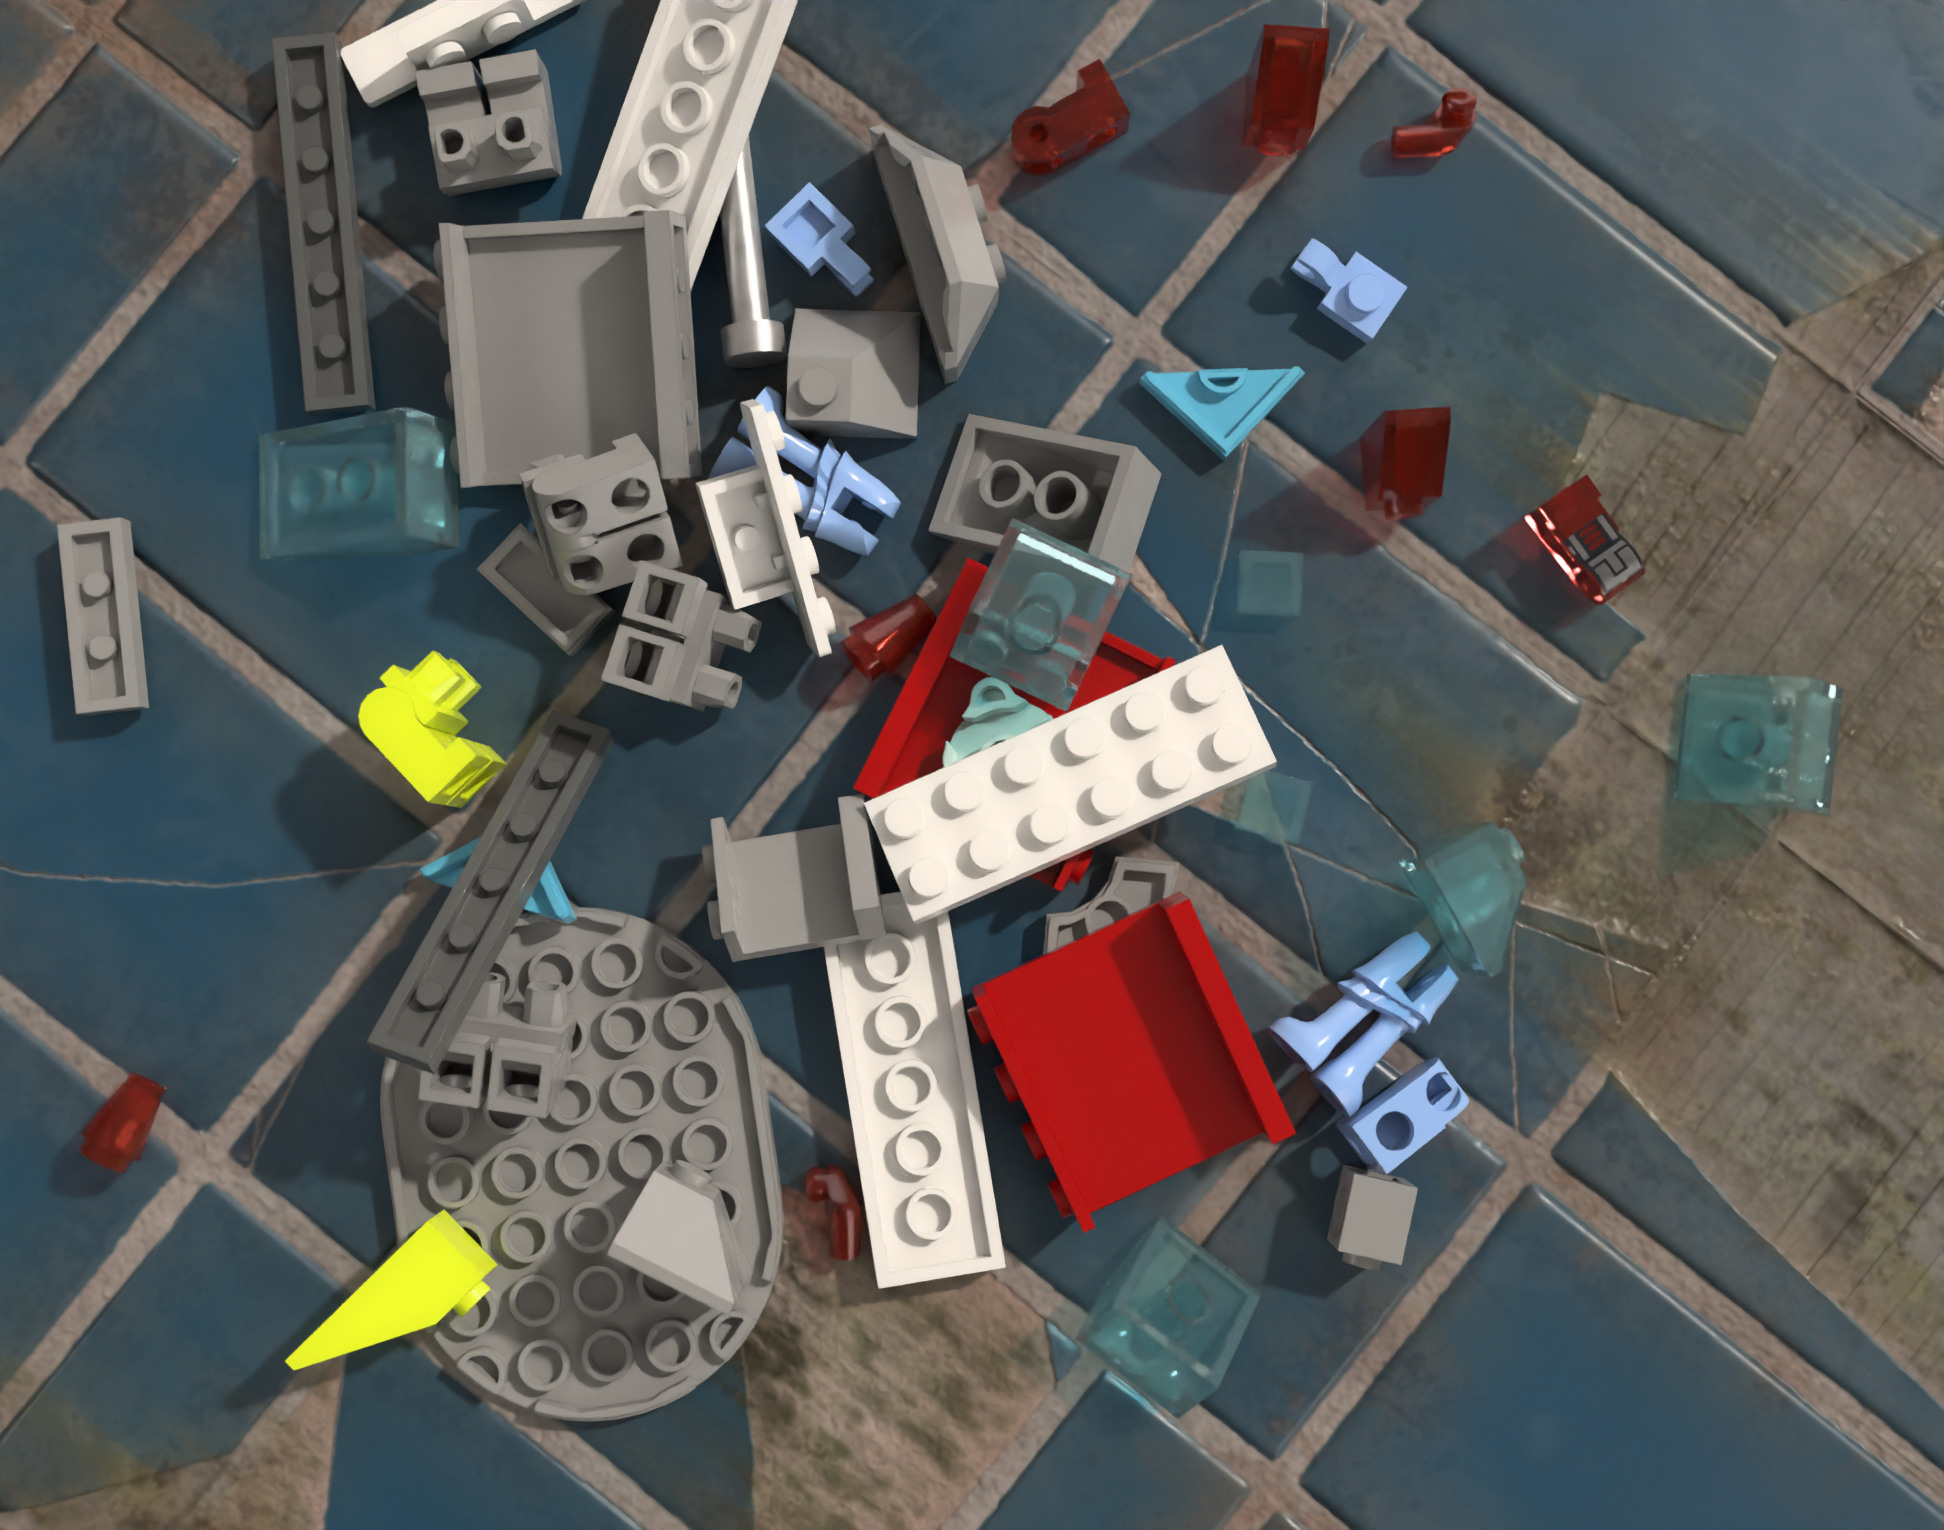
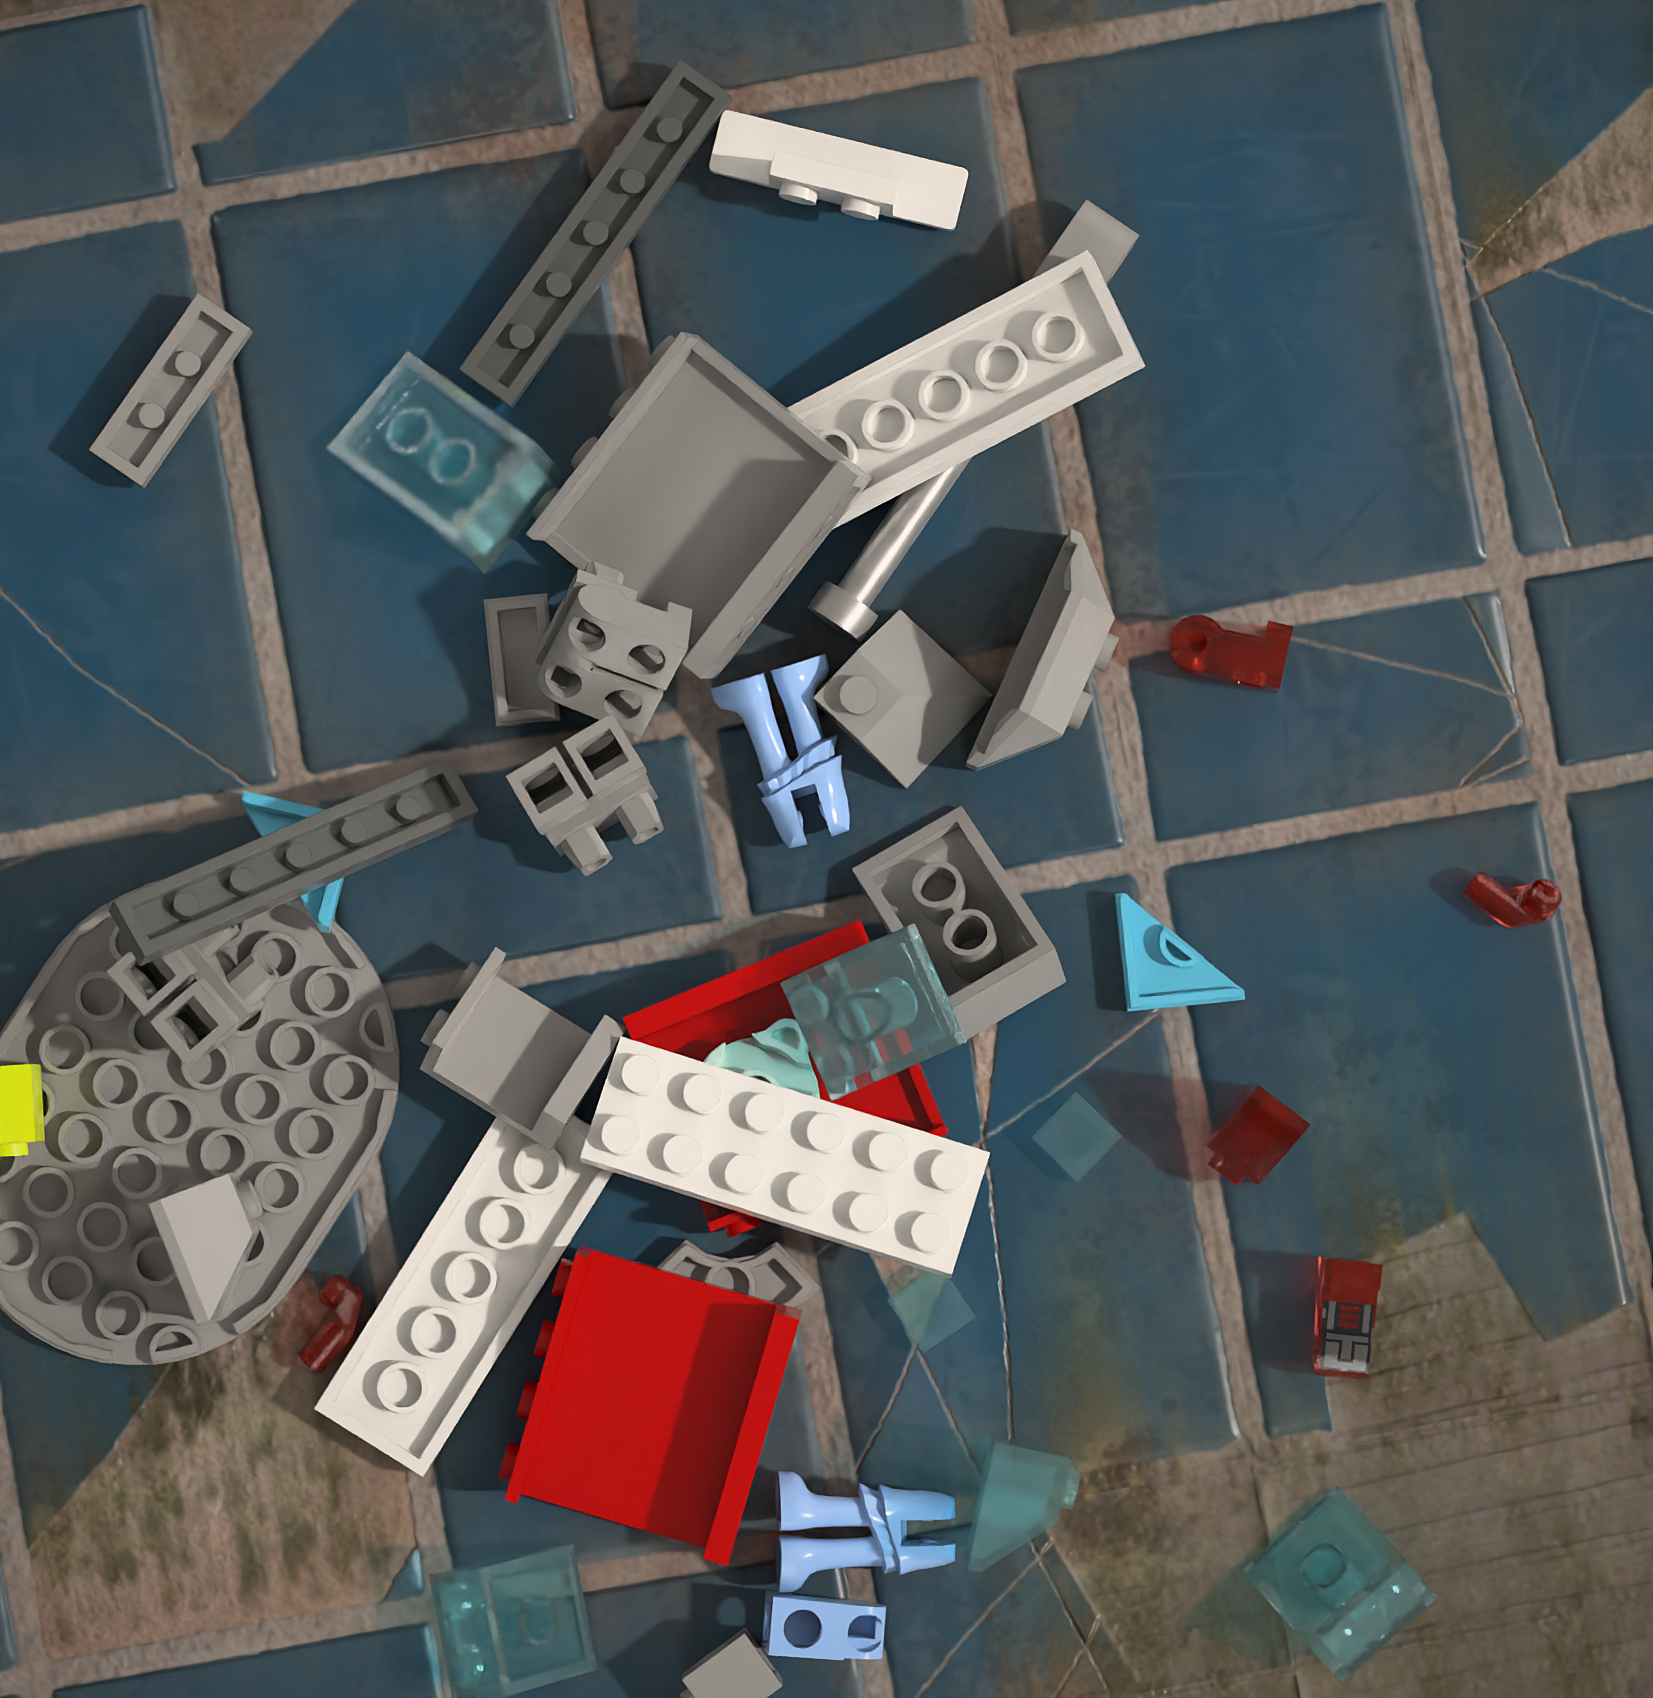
camera: 40 degrees right, 0 degrees up
neon yellow hips [358,651,507,808] -> none
light grey hips [414,49,562,197] -> none
white bracket [695,399,836,657] -> none
light blue plate [765,182,874,298] -> none
clear red cone [841,593,937,682] -> none
clear red slope [1242,24,1330,156] -> none
light blue plate [1290,238,1408,344] -> none

